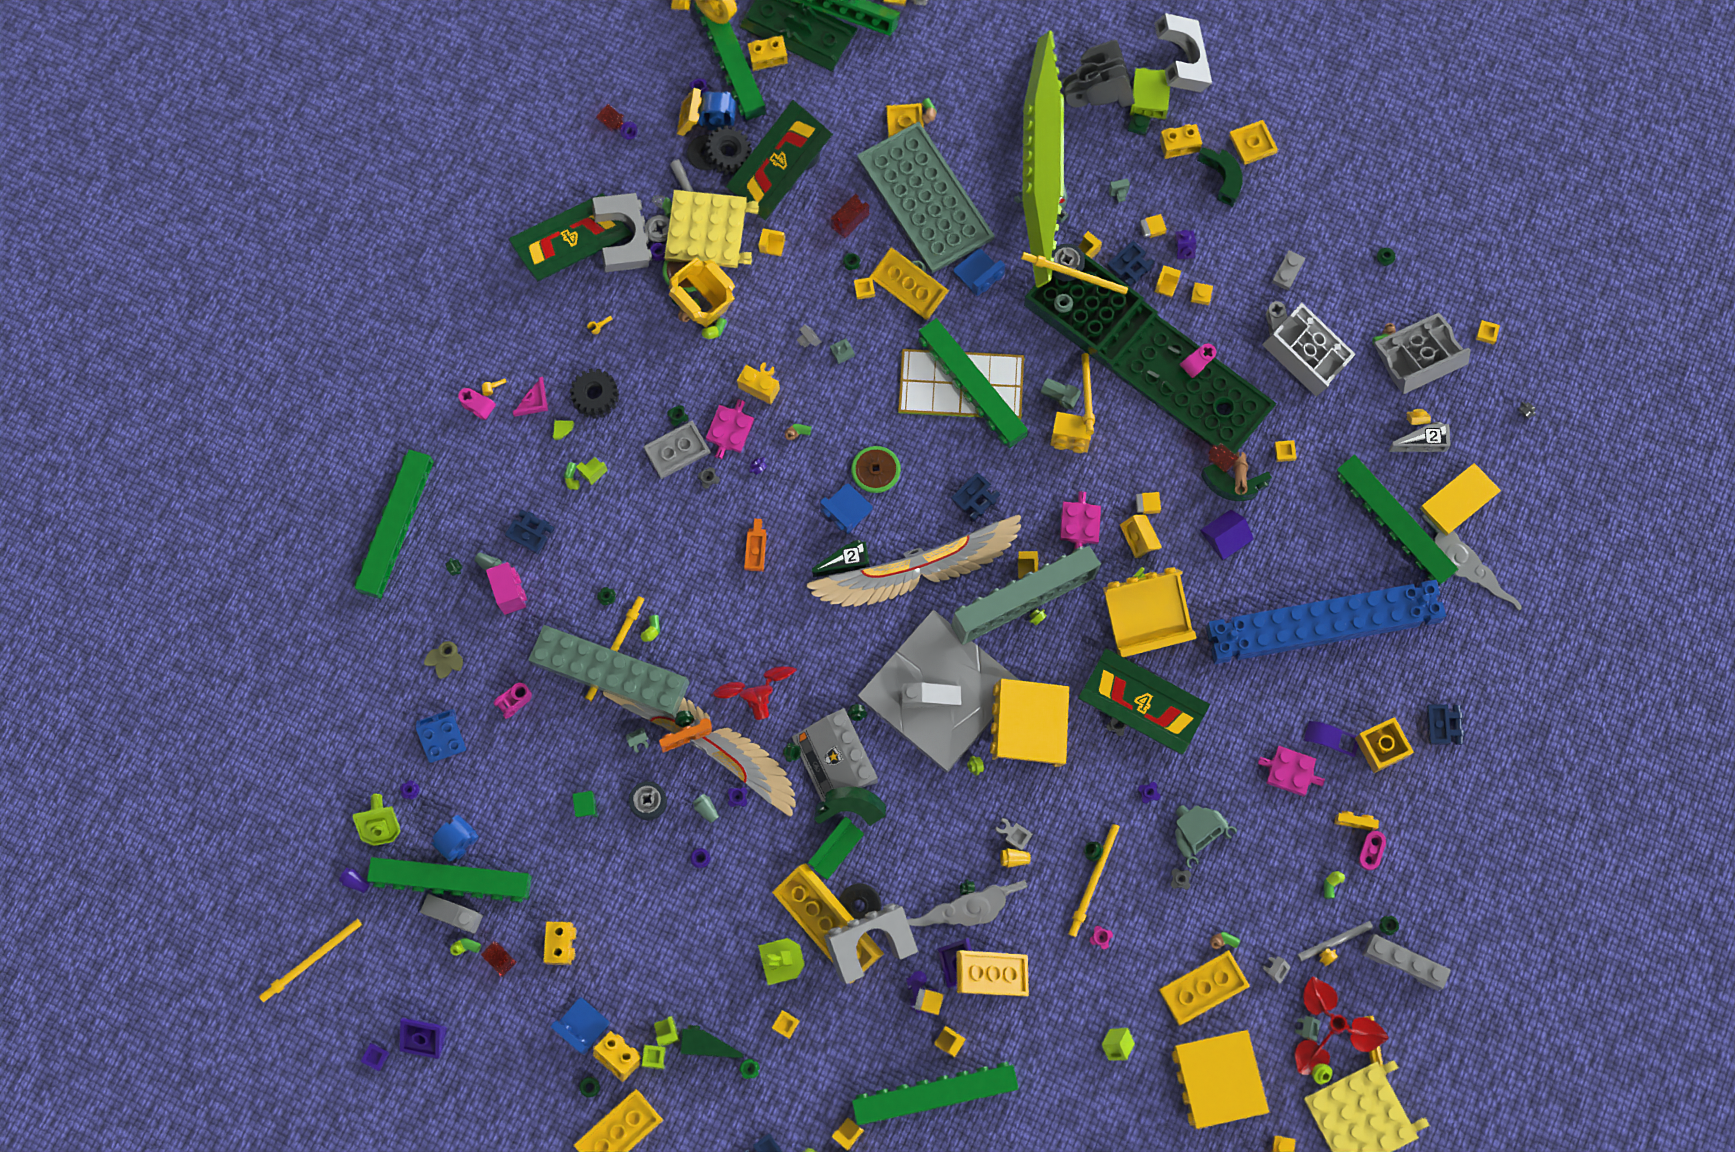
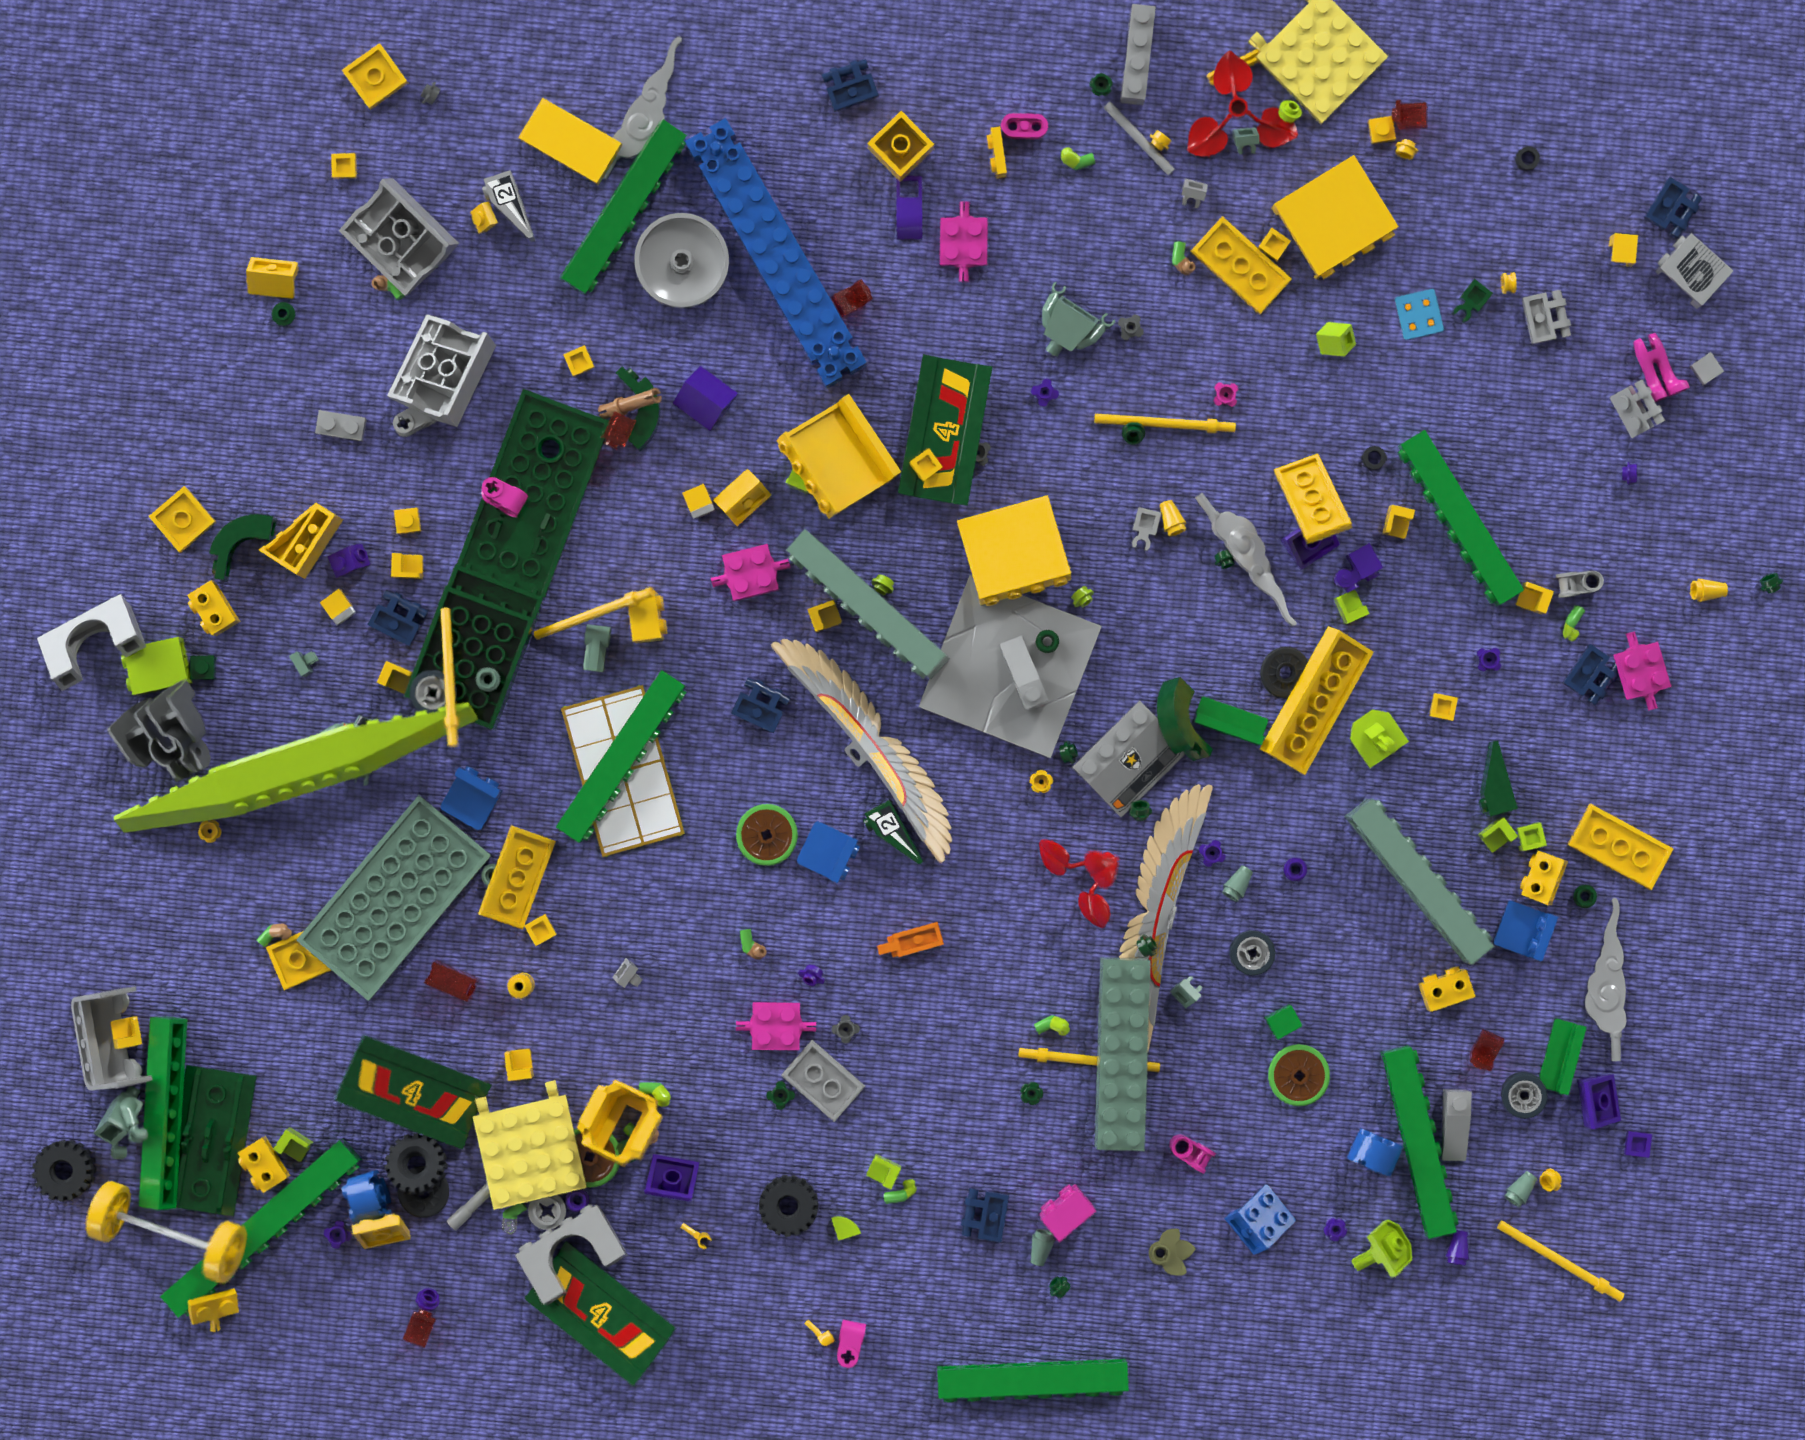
camera: 115 degrees left, 15 degrees up
arm [450,938,481,956] -> none
dark pink tile [513,377,548,417] -> none
orange plate [659,718,712,753] -> none
yellow brick [737,363,780,404] -> none
green plate [739,1059,760,1079] -> none
light grey arch [824,903,918,984] -> none
sand green tile [830,338,855,364] -> none
dark green plate [843,253,861,271] -> none
yellow piece [915,989,944,1015] -> none
none -> yellow plate [198,820,222,843]
none -> yellow panel [246,257,298,299]
none -> yellow wedge [259,503,343,579]
none -> lime panel [273,1127,314,1162]
none -> yellow plate [342,43,408,110]
none -> yellow head [507,973,535,998]
none -> light grey dish [634,213,729,308]
none -> dark purple slope [645,1154,700,1202]
none -> clear red bracket [831,279,873,318]
none -> yellow plate [909,448,943,482]
none -> yellow plate [1030,770,1053,793]
none -> dark green plate [1036,630,1059,653]
none -> yellow plate [1258,228,1291,261]
none -> reddish brown wheel [1268,1044,1330,1106]
none -> lime panel [1334,590,1370,625]
none -> sand green brick [1344,799,1494,965]
none -> black piece [1361,446,1387,470]
none -> dark azure sticker [1395,289,1444,340]
none -> dark purple plate [1477,648,1501,672]
none -> wheel [1501,1071,1548,1119]
none -> sand green cone [1505,1171,1538,1208]
none -> green panel [1539,1018,1587,1096]
none -> yellow plate [1539,1168,1562,1191]
none -> light grey piece [1585,898,1627,1061]

